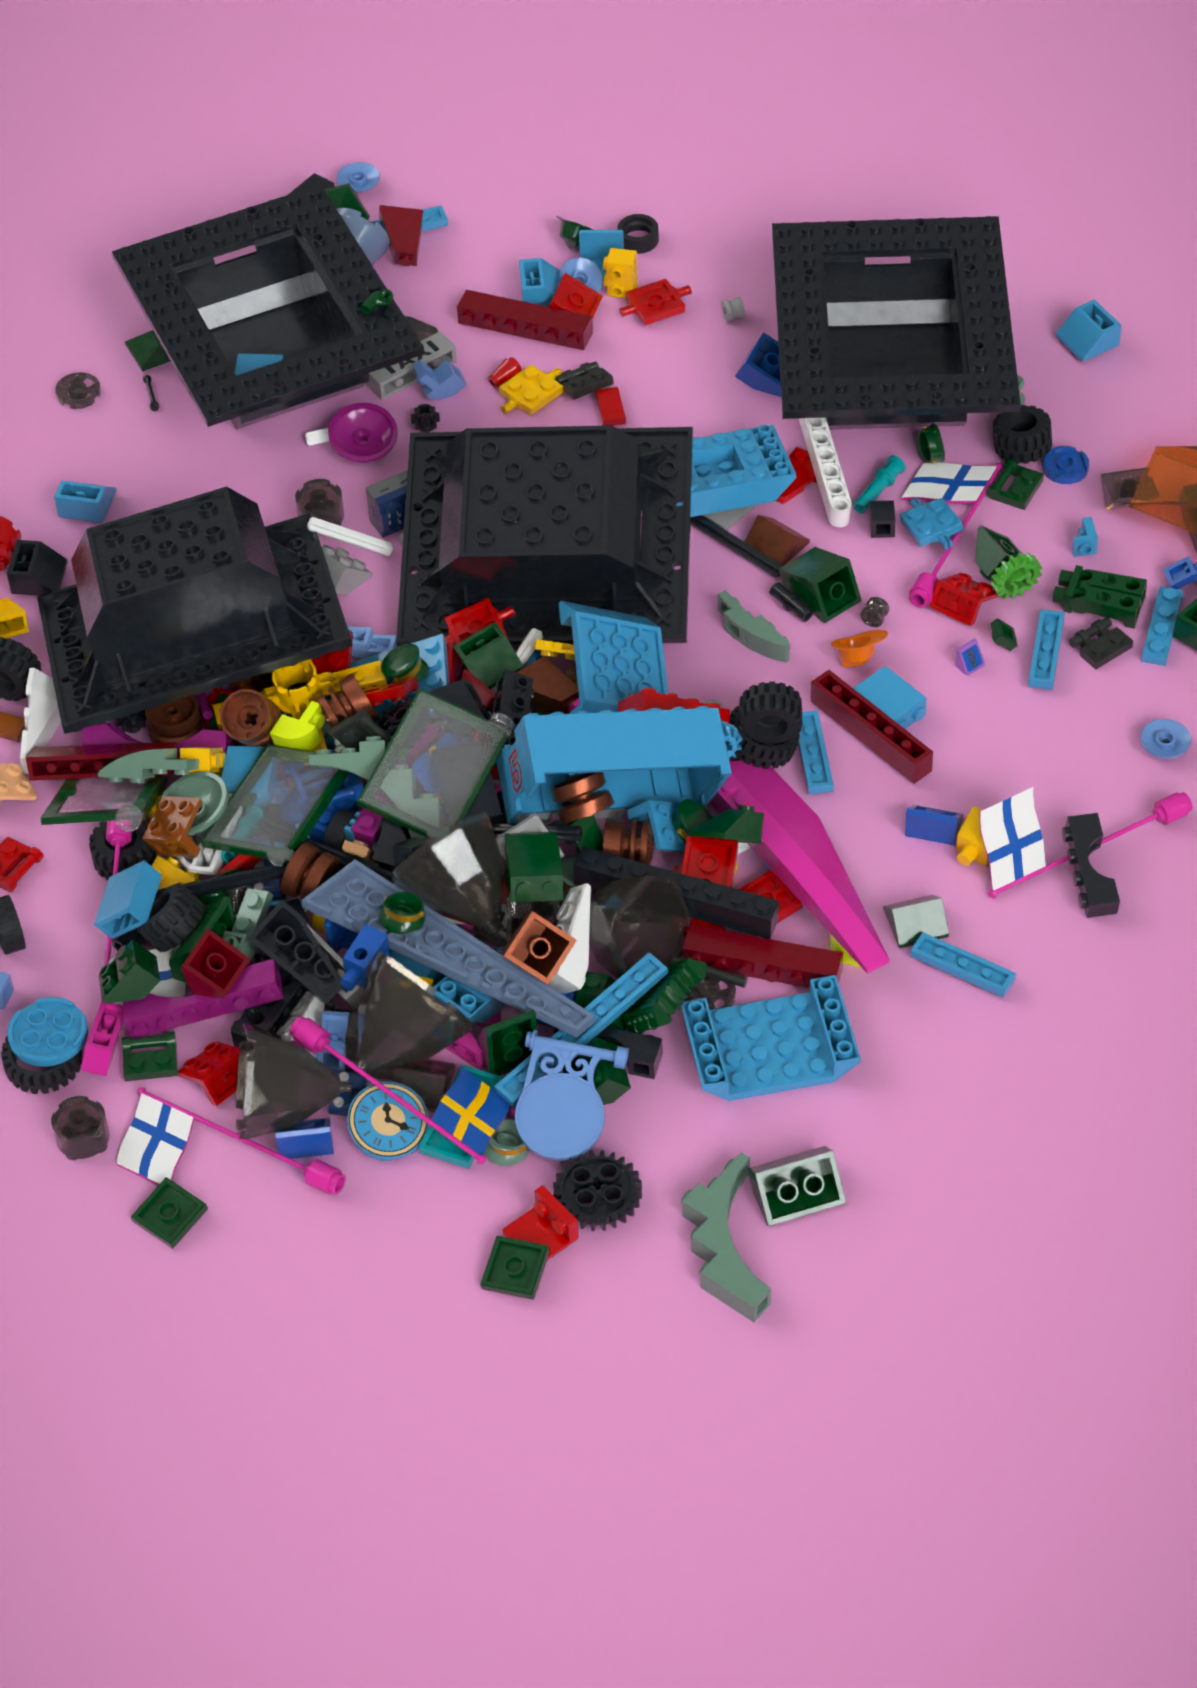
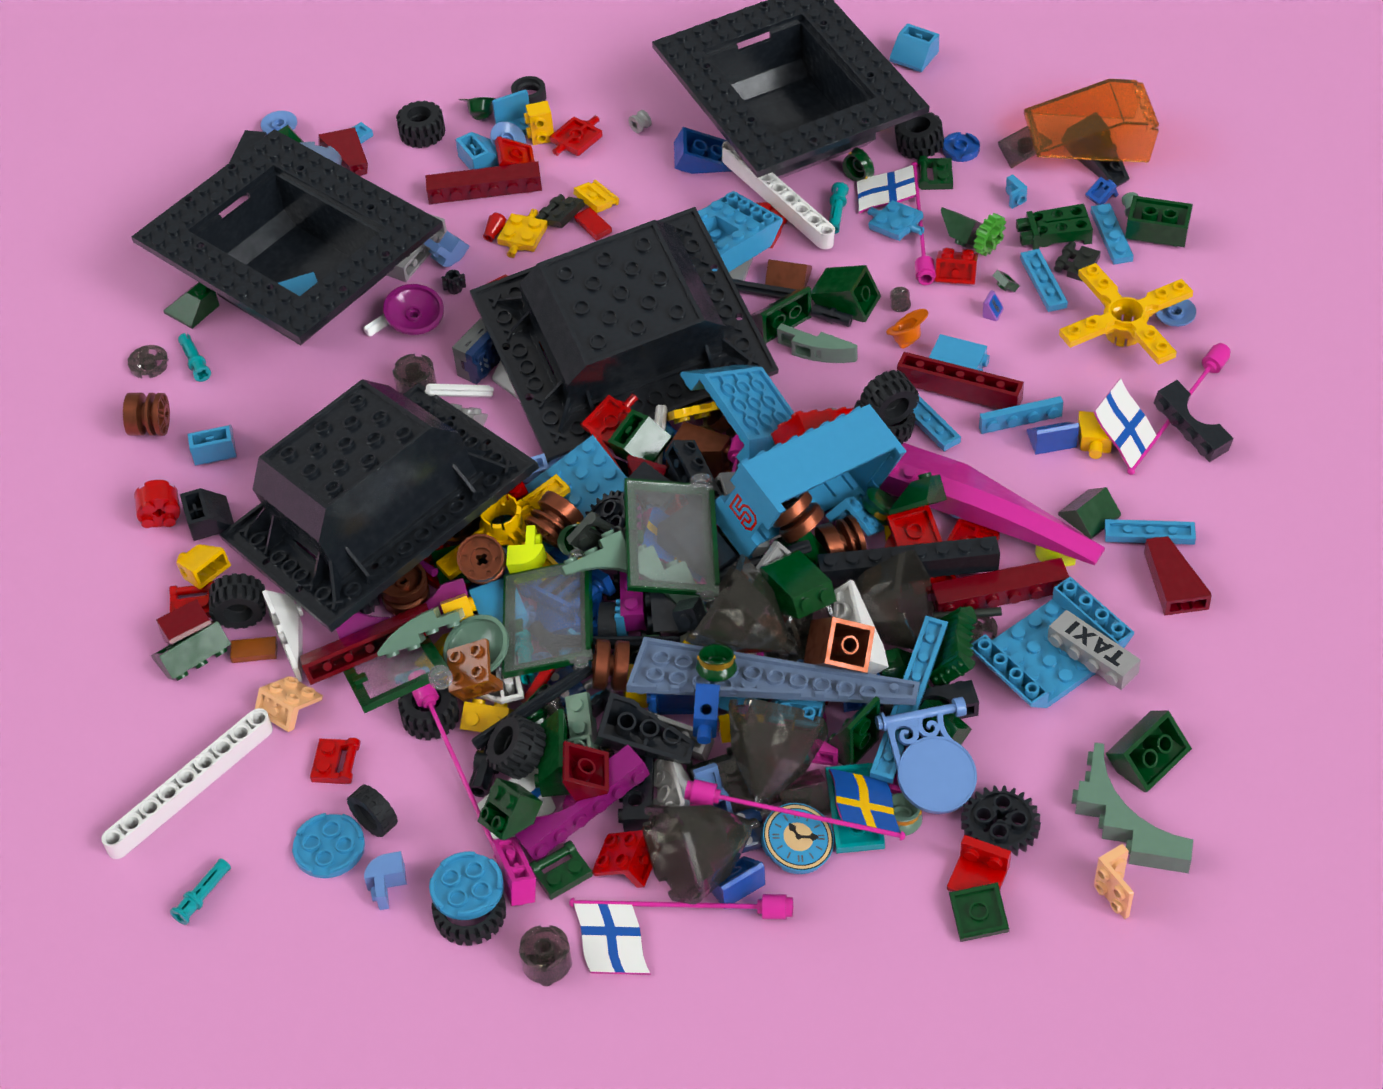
camera: 25 degrees left, 0 degrees up
dark azure brick [94,861,162,939] -> none
dark green tile [130,1177,208,1249] -> none
black hinge [143,375,159,411] -> none
medium nougat plate [342,840,373,862] -> none
dark green arm [360,289,393,314] -> none
red plate [363,677,419,706] -> none
dark green piece [380,644,428,683] -> none
black brick [870,500,896,538] -> none
none -> copper wheel [123,393,170,436]
none -> teal pin [178,333,211,382]
none -> black tyre [396,100,446,148]
none -> yellow plate [573,179,619,213]
none -> dark green slope [751,286,812,344]
none -> dark azure plate [979,396,1064,434]
none -> light grey brick [1048,610,1141,690]
none -> yellow piece [1059,263,1193,365]
none -> light nougat bracket [1094,844,1134,919]
none -> dark red slope [1144,536,1212,616]

